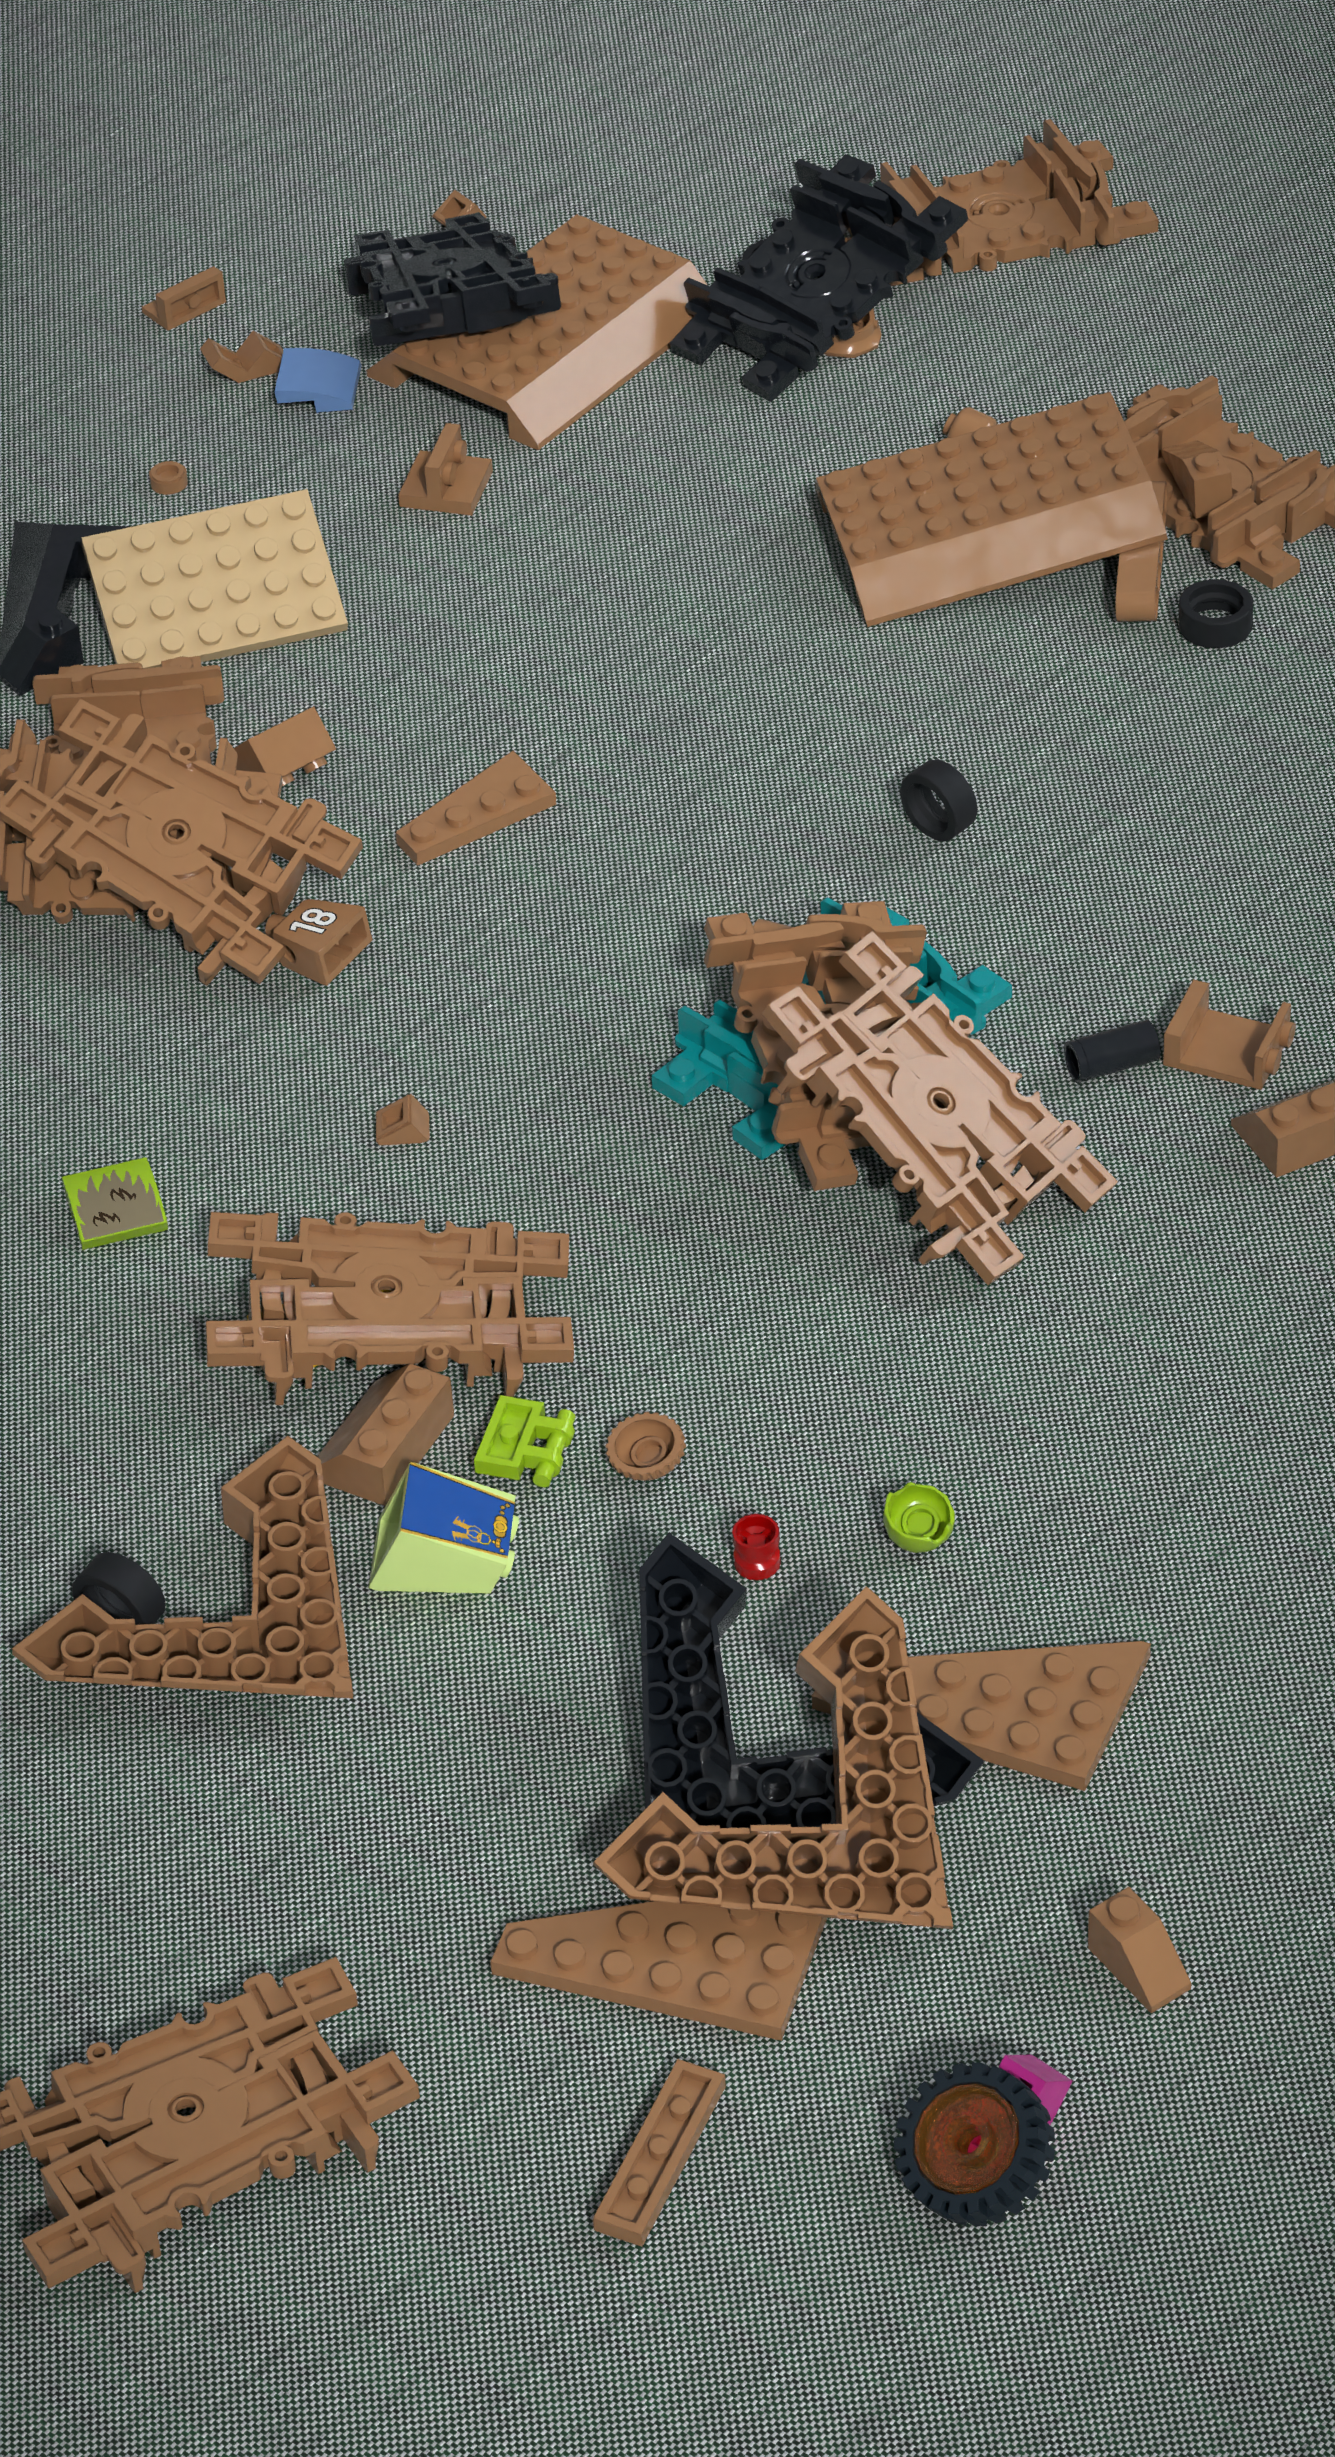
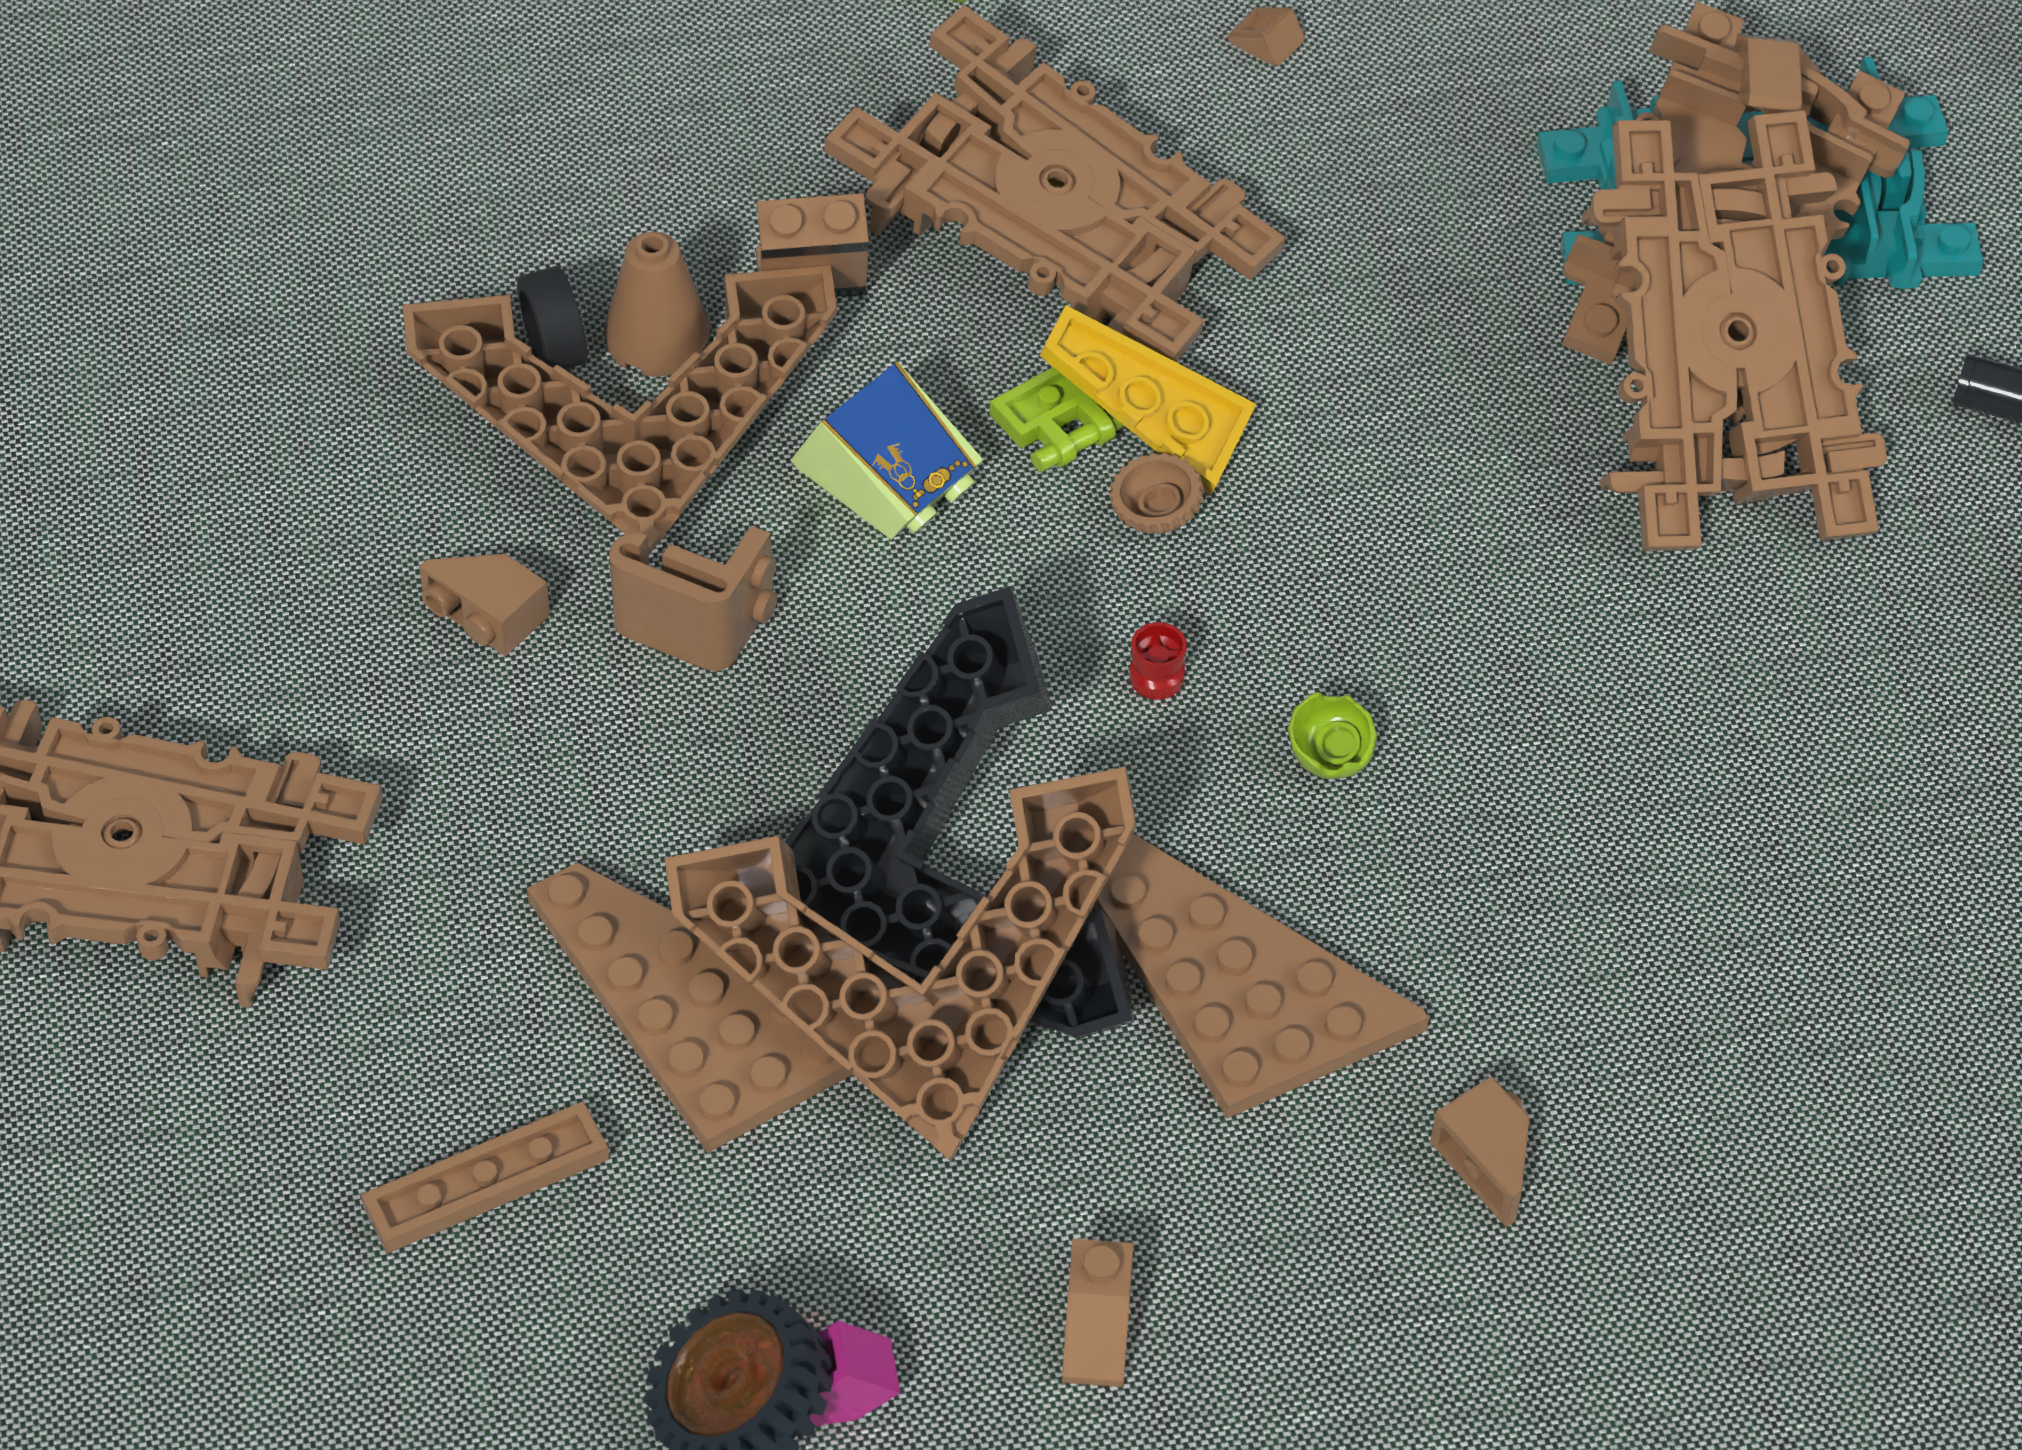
camera: 35 degrees right, 10 degrees up
medium nougat slope [317,1363,454,1506] -> none
none -> medium nougat slope [419,554,550,657]
none -> medium nougat cone [604,232,711,377]
none -> medium nougat piece [609,526,777,671]
none -> medium nougat panel [756,193,869,297]
none -> yellow wing [1039,305,1256,496]
none -> medium nougat slope [1430,1076,1530,1227]
none -> medium nougat slope [1734,34,1802,111]

